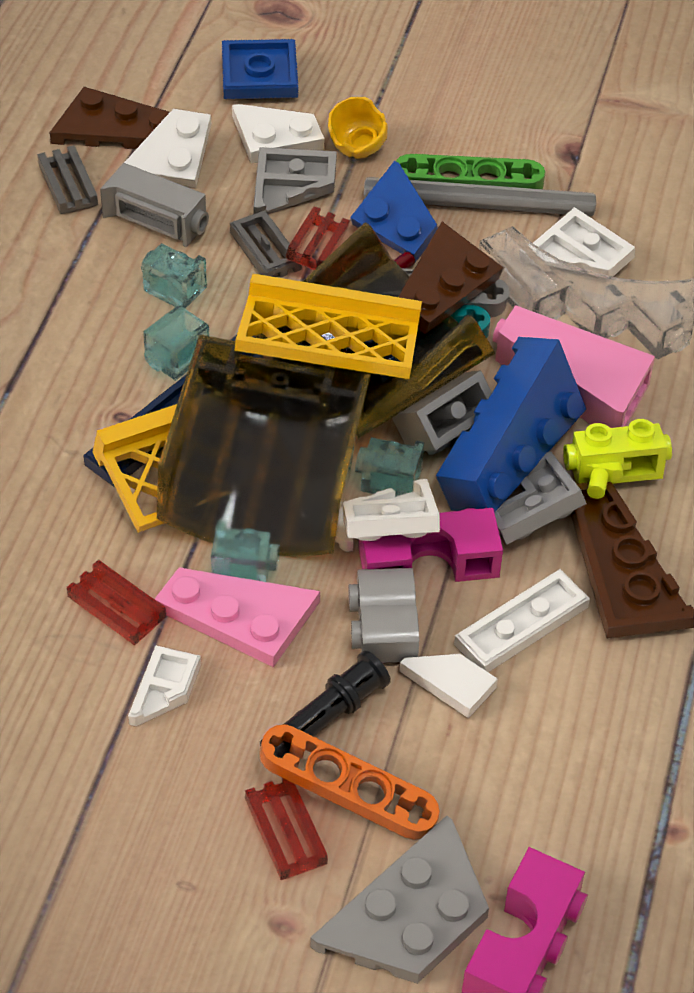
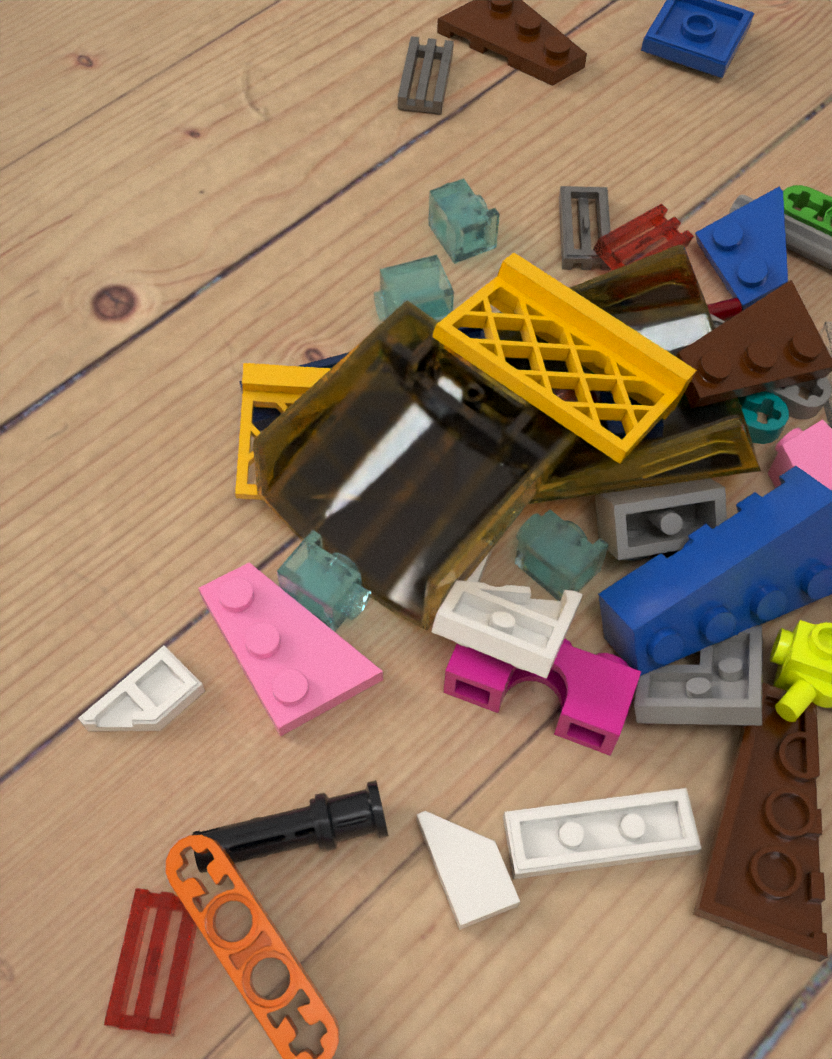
camera: 30 degrees right, 10 degrees up
clear red tile [67,559,166,645] -> none
light grey window [100,163,209,247] -> none
white wing [124,109,212,188] -> none
white wing [232,104,324,164] -> none
light grey wing [253,147,337,214] -> none
yellow hair [328,97,388,159] -> none
light grey brick [348,568,419,663] -> none

